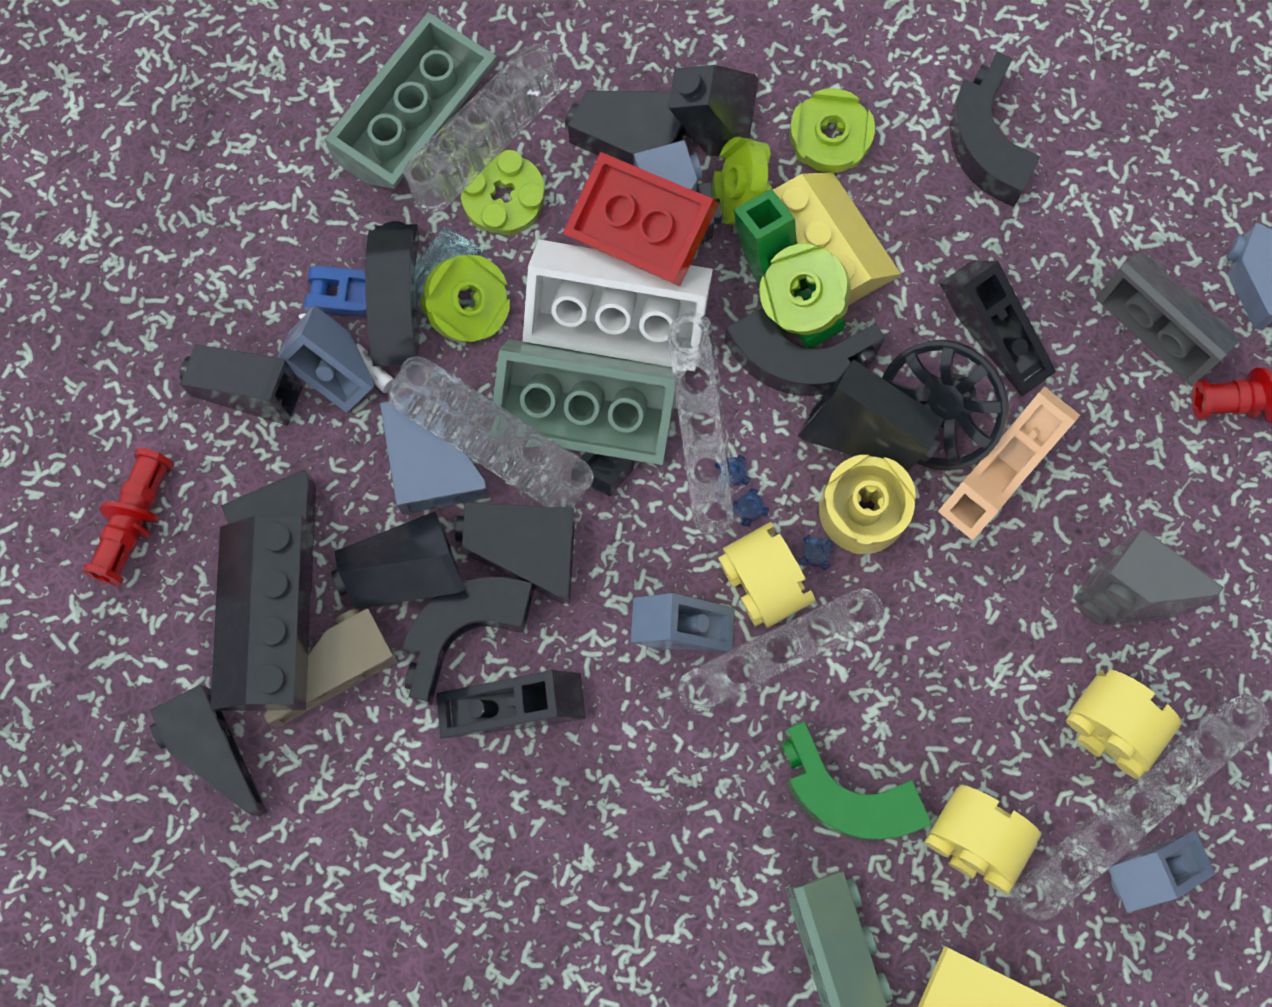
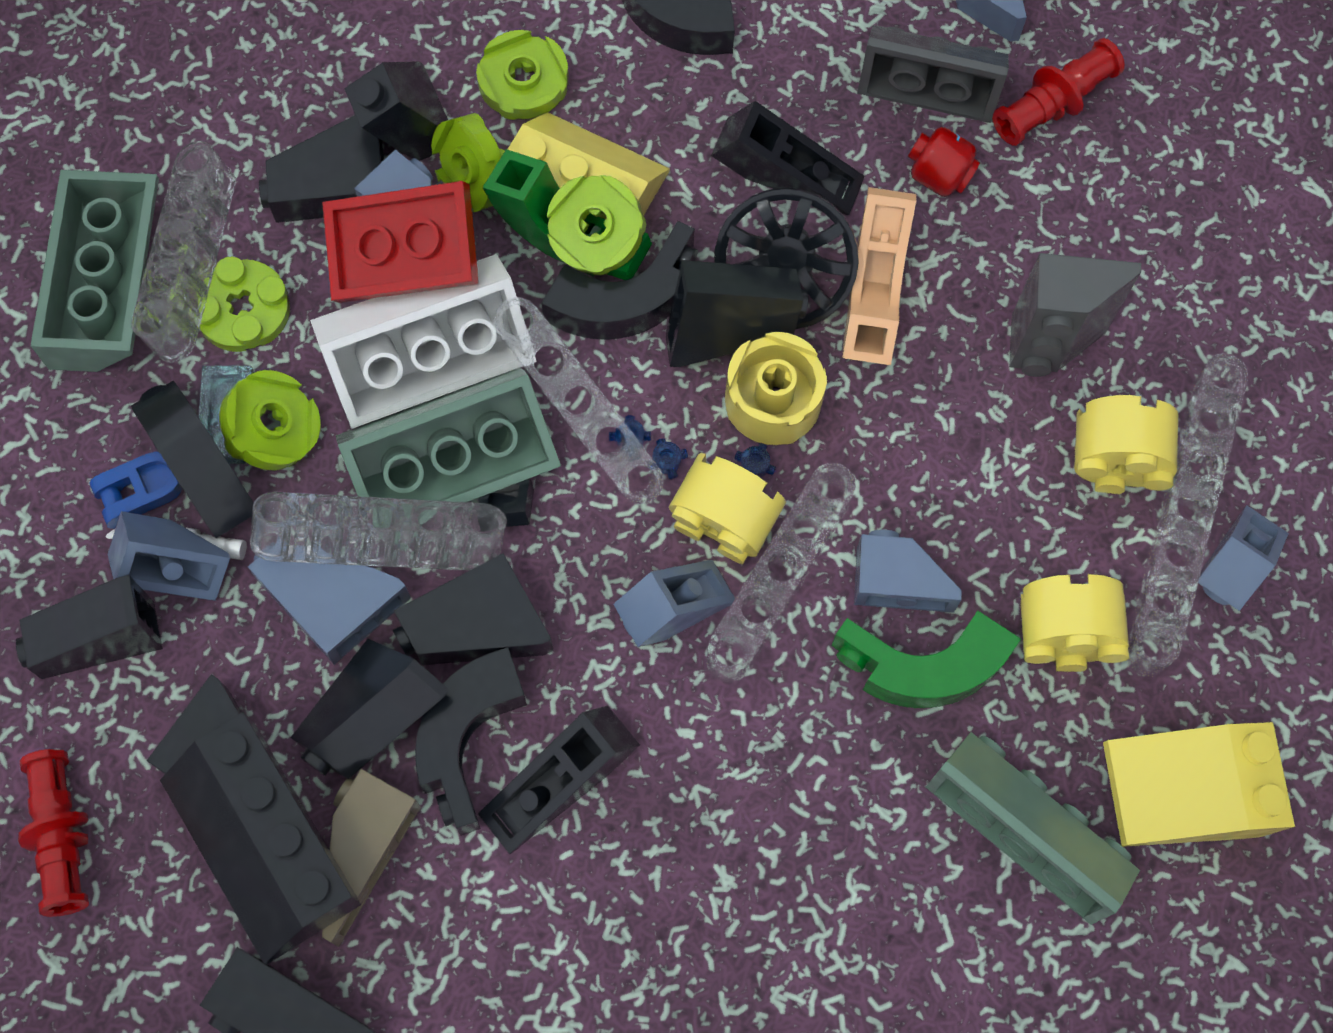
camera: 35 degrees left, 5 degrees down
none -> sand blue slope [854,530,962,613]
none -> red head [907,127,980,197]

